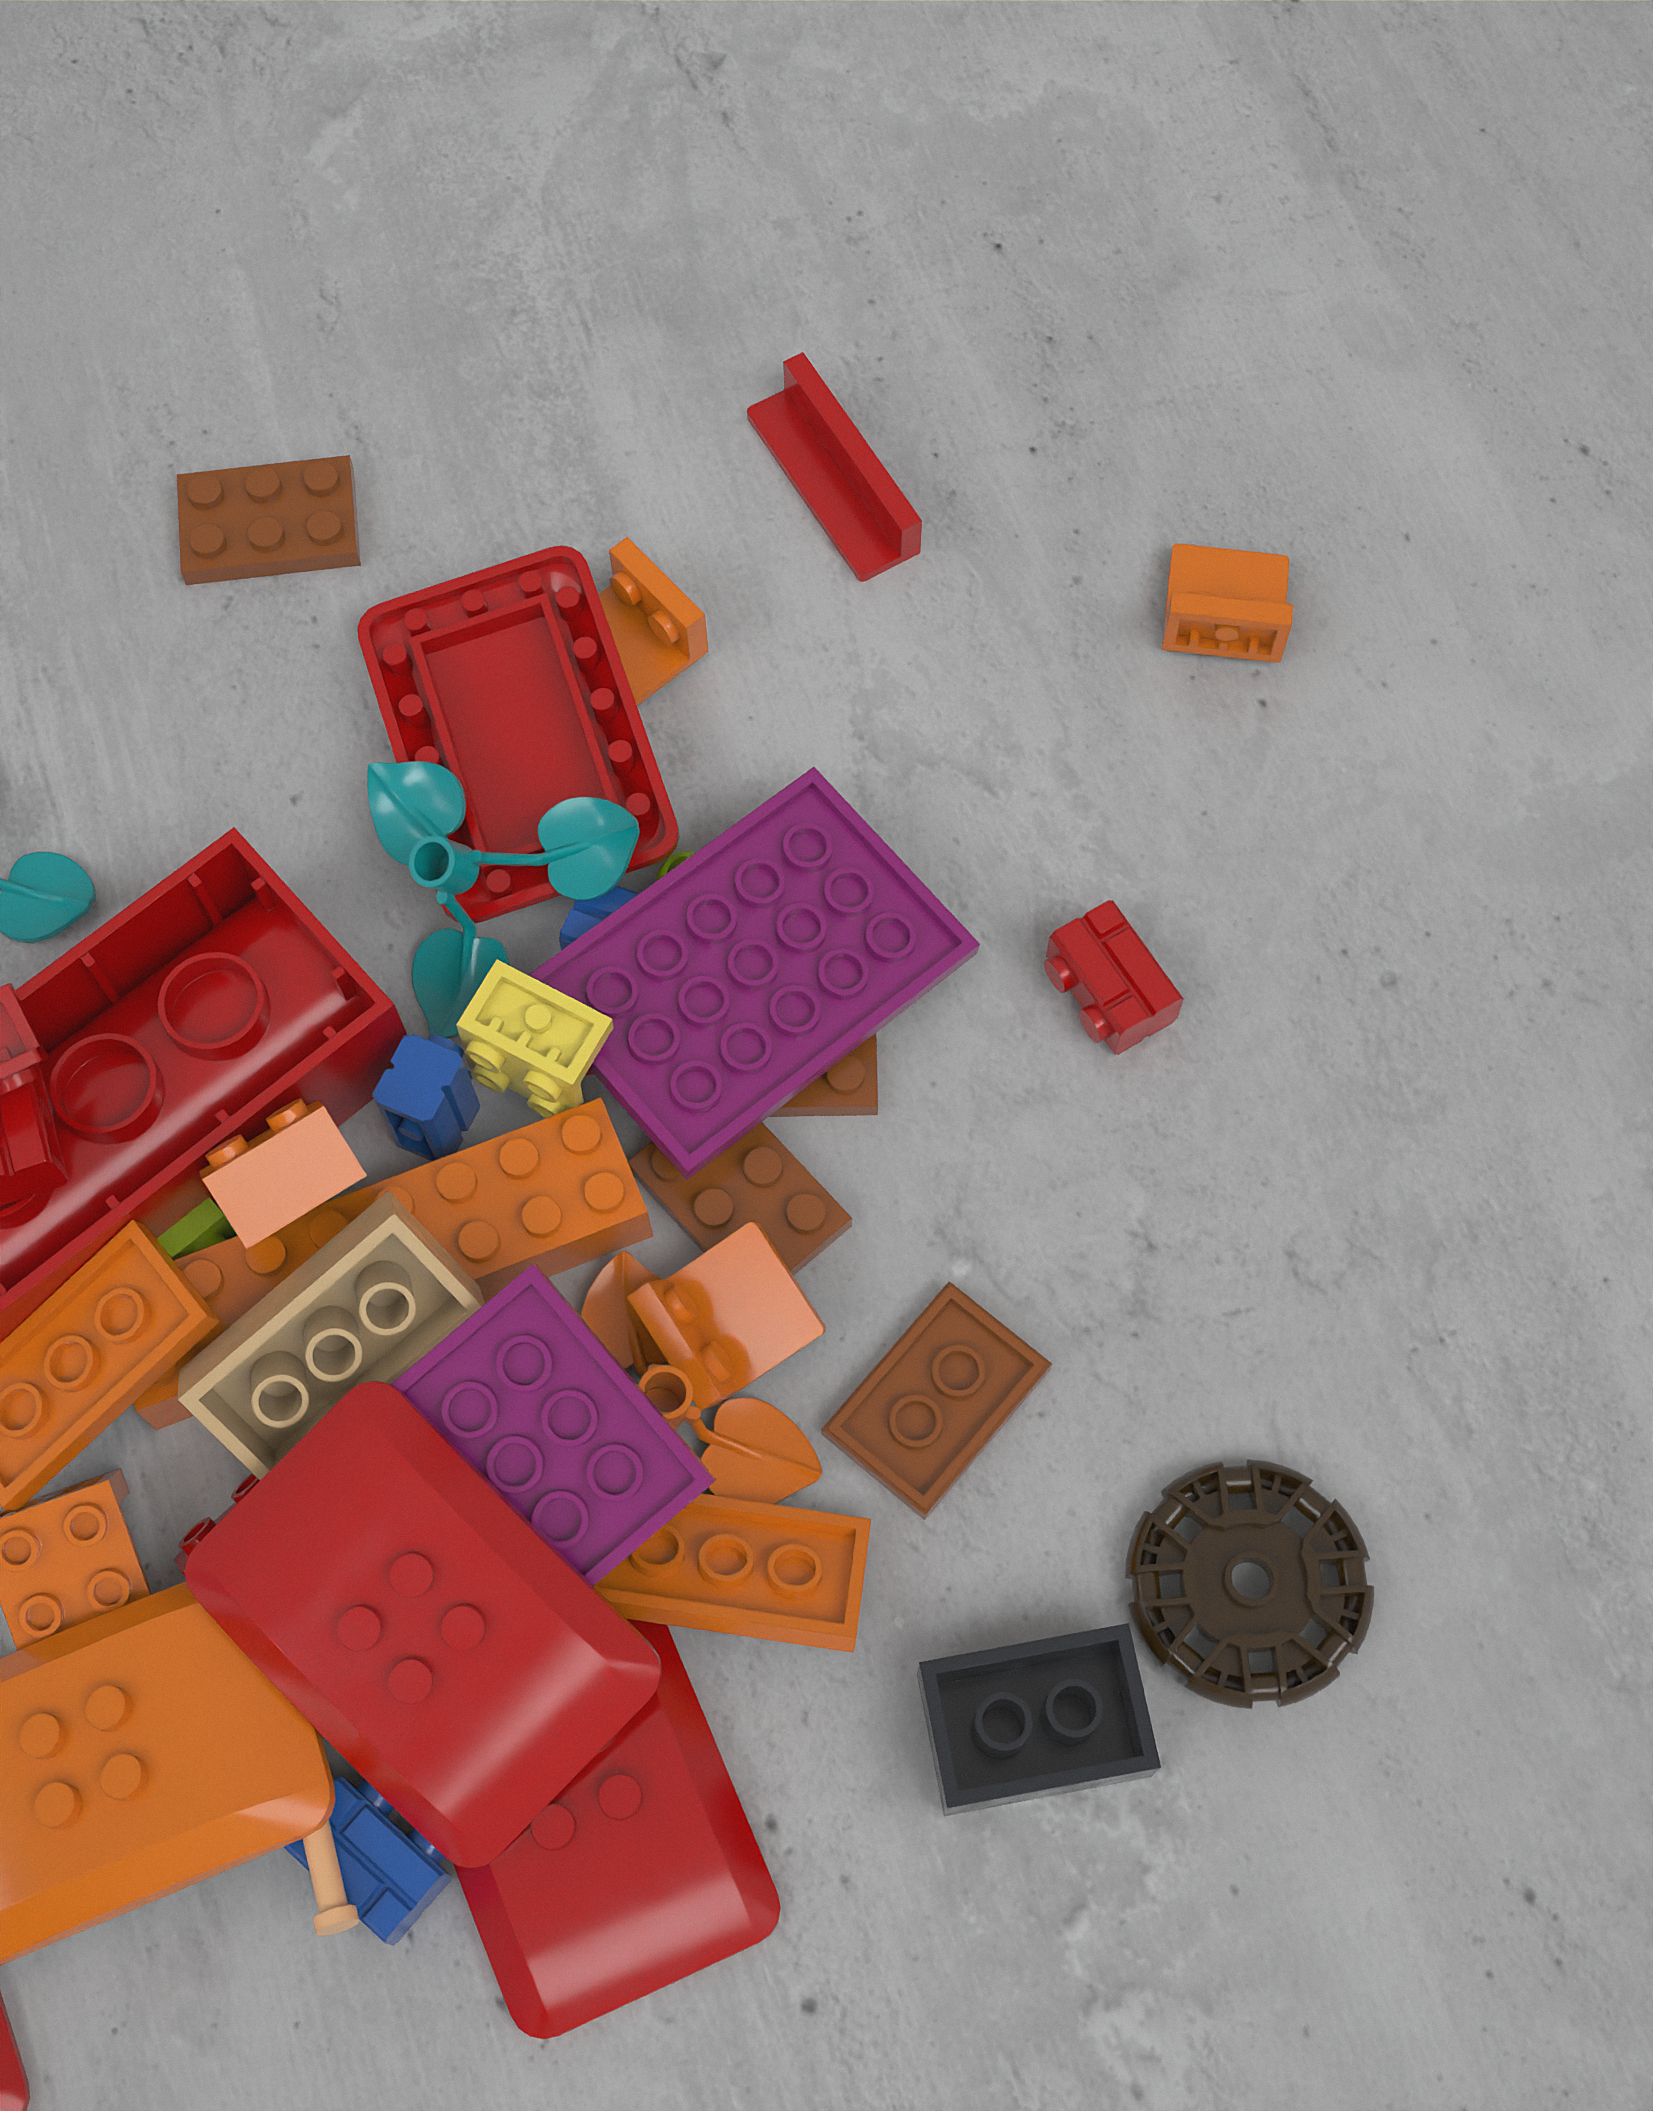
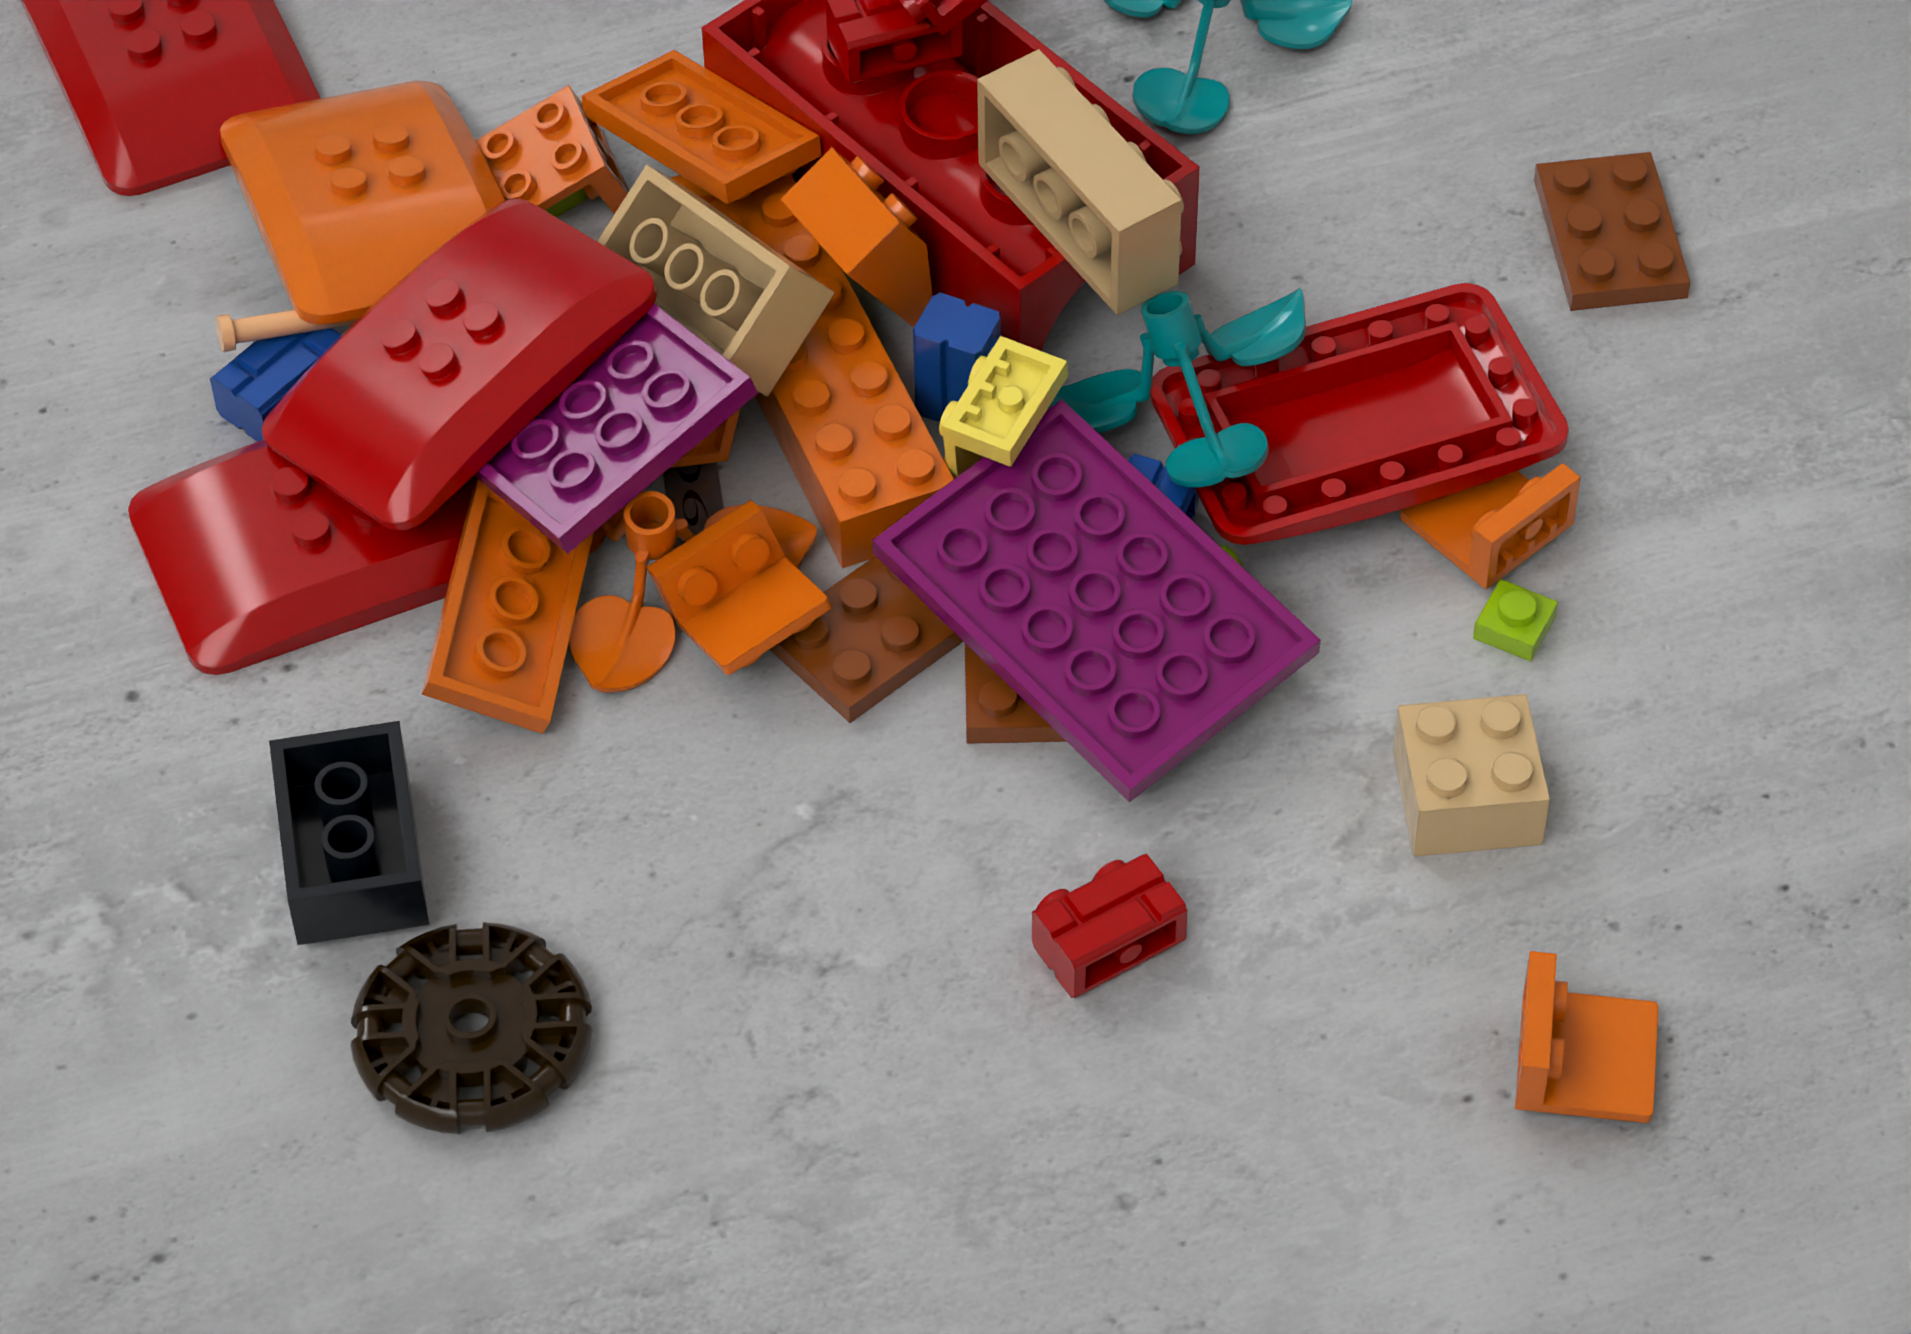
camera: 90 degrees right, 15 degrees down
red panel [747,352,922,582] -> none
dark orange tile [821,1281,1052,1520] -> none
none -> tan brick [977,49,1184,316]
none -> tan brick [1393,694,1550,857]
none -> lime plate [1473,579,1558,662]

